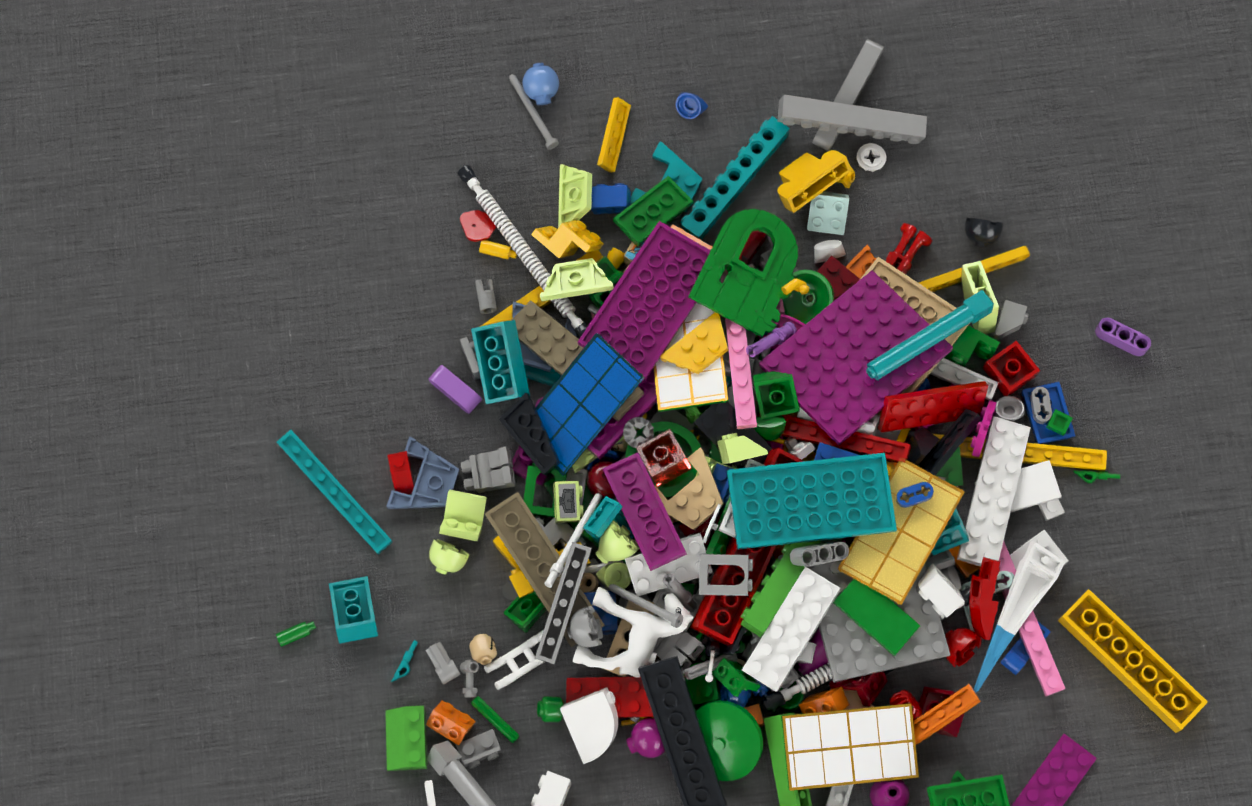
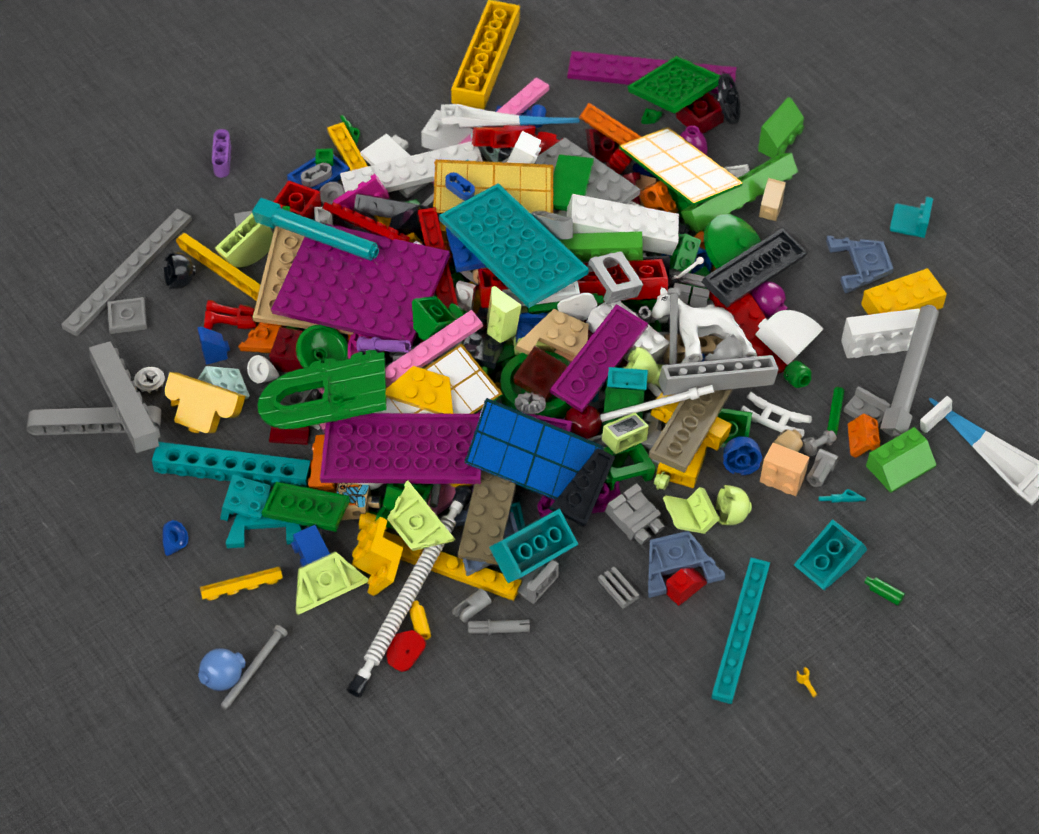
camera: 120 degrees left, 20 degrees down
medium lavender beam [428,365,482,414] -> none
yellow arm [781,279,809,295] -> none
none -> light grey plate [61,209,192,337]
none -> light grey tile [107,297,147,334]
none -> blue slope [197,327,230,365]
none -> teal bracket [220,475,271,521]
none -> light grey axle [468,619,530,635]
none -> light grey tile [598,567,639,609]
none -> blue cylinder [723,436,762,475]
none -> light nougat brick [760,443,809,496]
none -> yellow hand [796,667,817,697]

